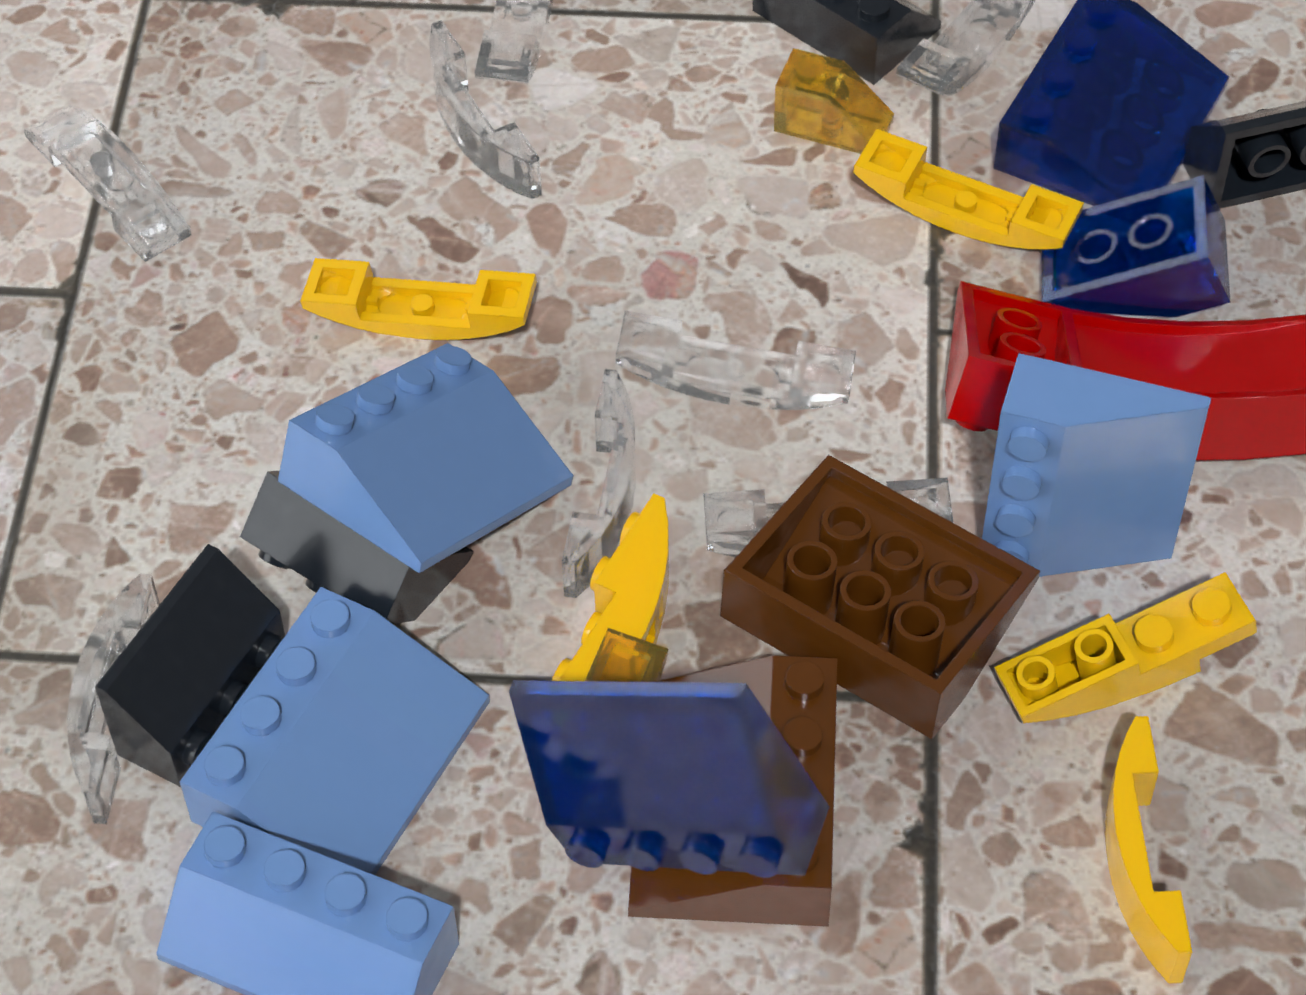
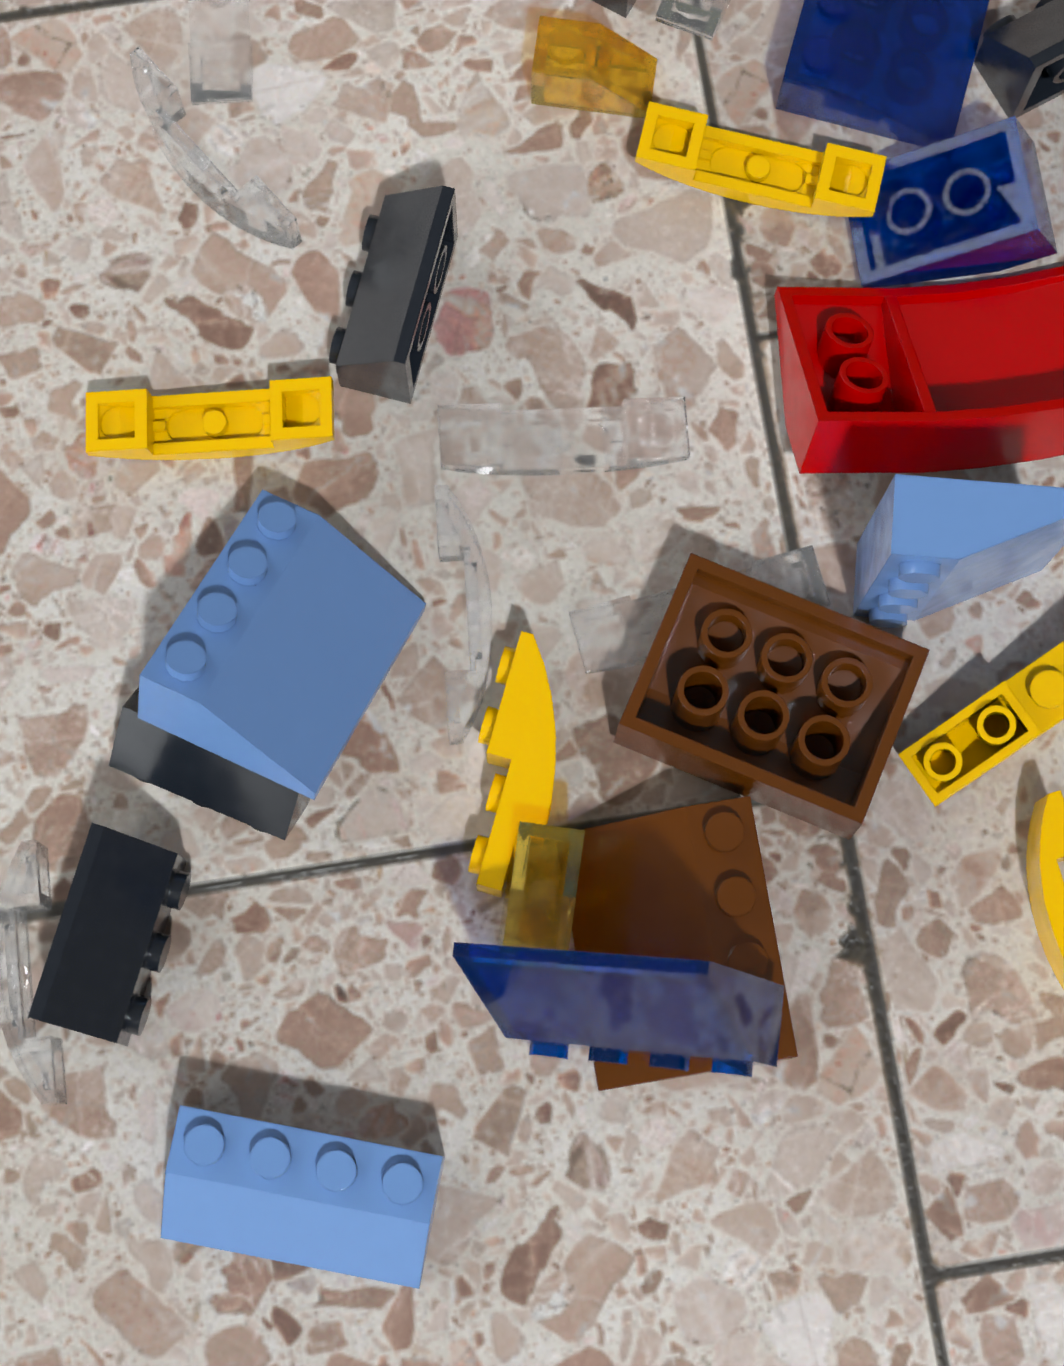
camera: 15 degrees left, 25 degrees up
medium blue slope [180,587,490,875] -> none
none -> black slope [329,186,458,404]

